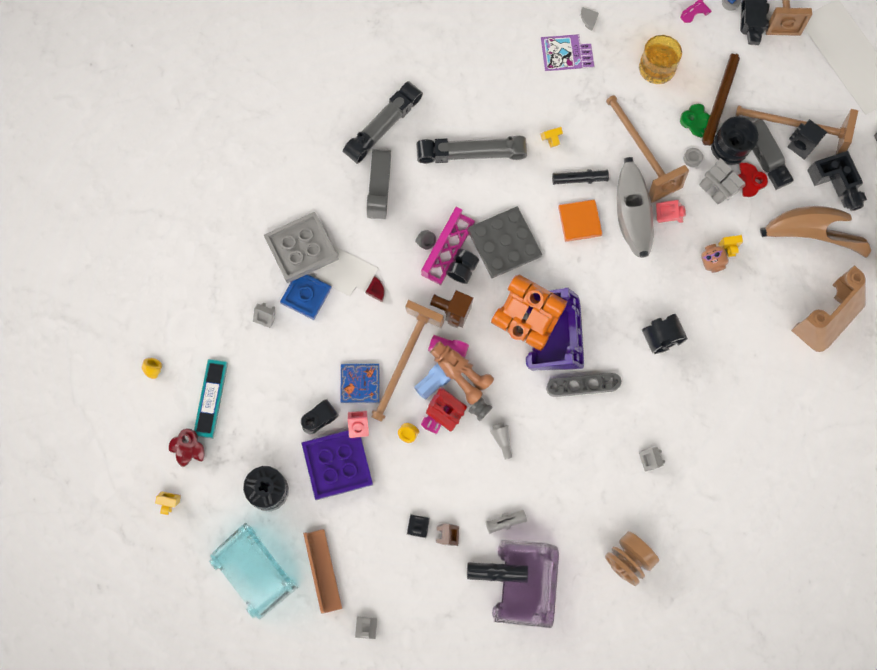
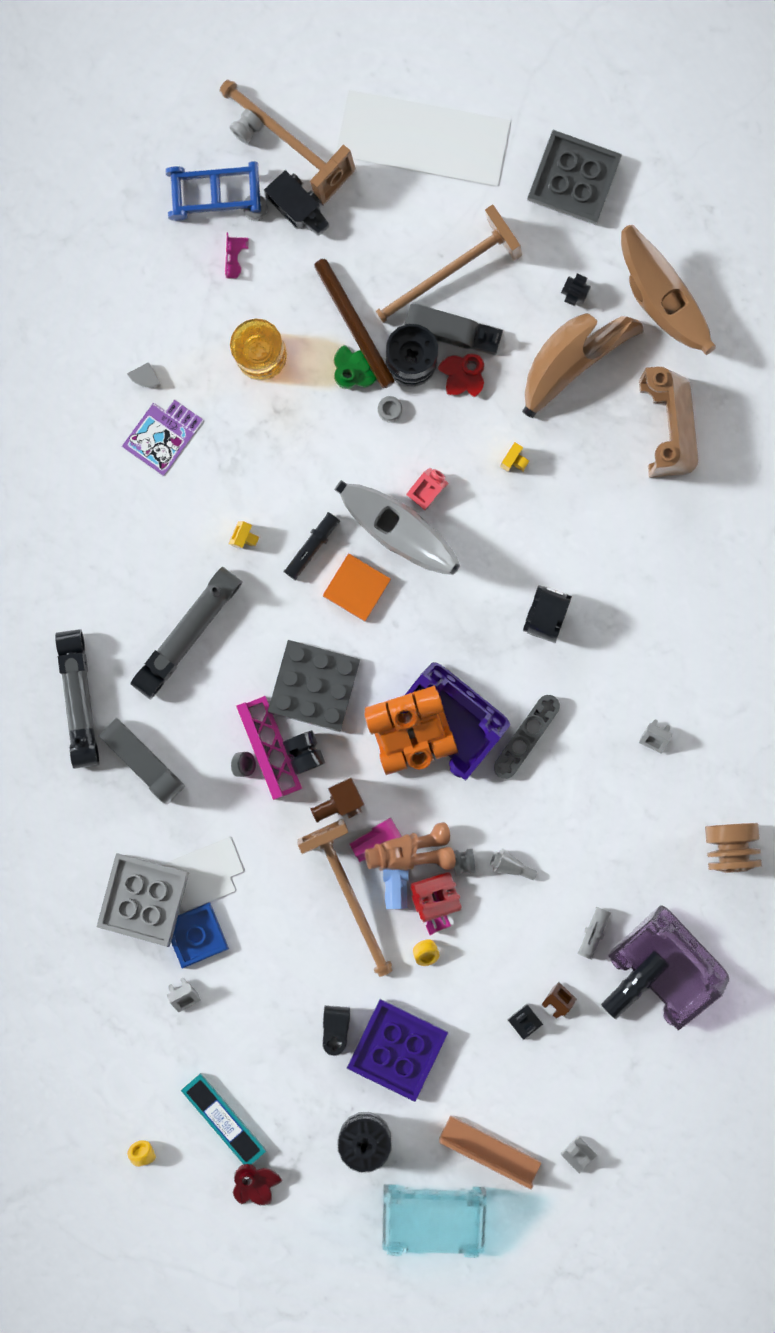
camera: 40 degrees left, 10 degrees up
yellow tile [155,491,181,515] -> none
blue tile [340,364,379,403] -> none
coral bracket [347,411,369,438] -> none
dark red tile [365,276,384,302] -> none
medium nougat tile [606,95,689,203] -> none
light grey hips [699,158,745,204] -> none
nougat head [701,244,729,273] -> none
black brick [787,119,827,160] -> none
black brick [807,151,863,197] -> none

